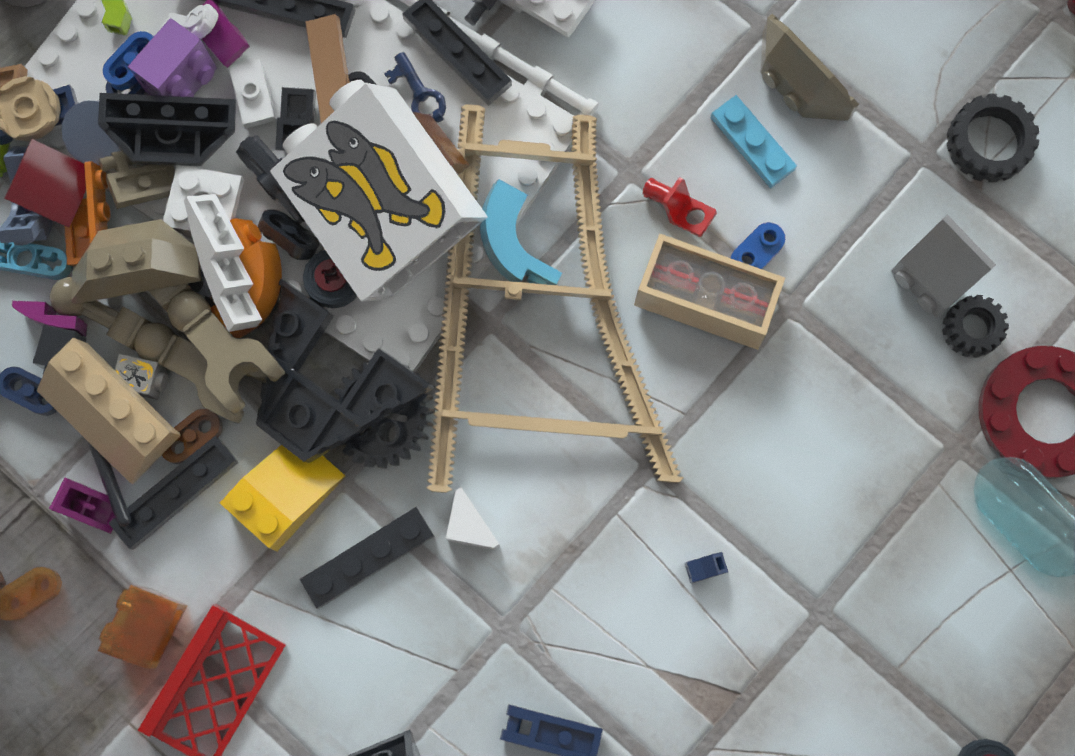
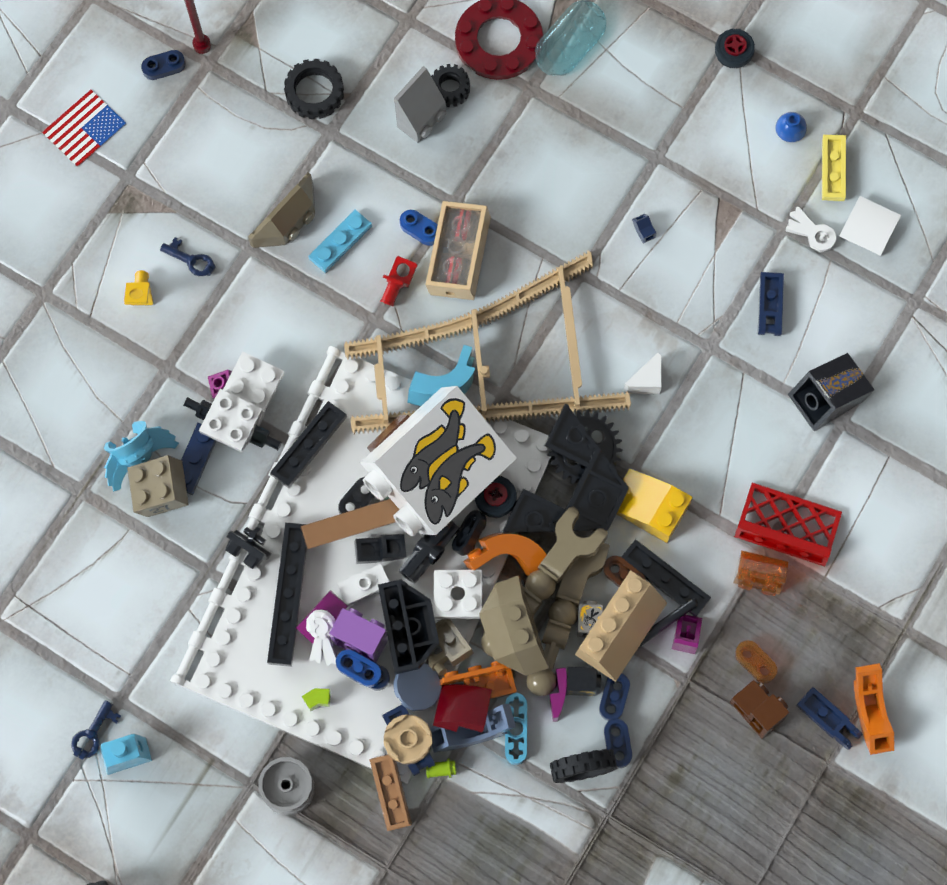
camera: 100 degrees left, 5 degrees down
white slope [184,194,262,332] -> none
black plate [299,507,435,609] -> none
dark blue piece [384,52,446,124] -> none

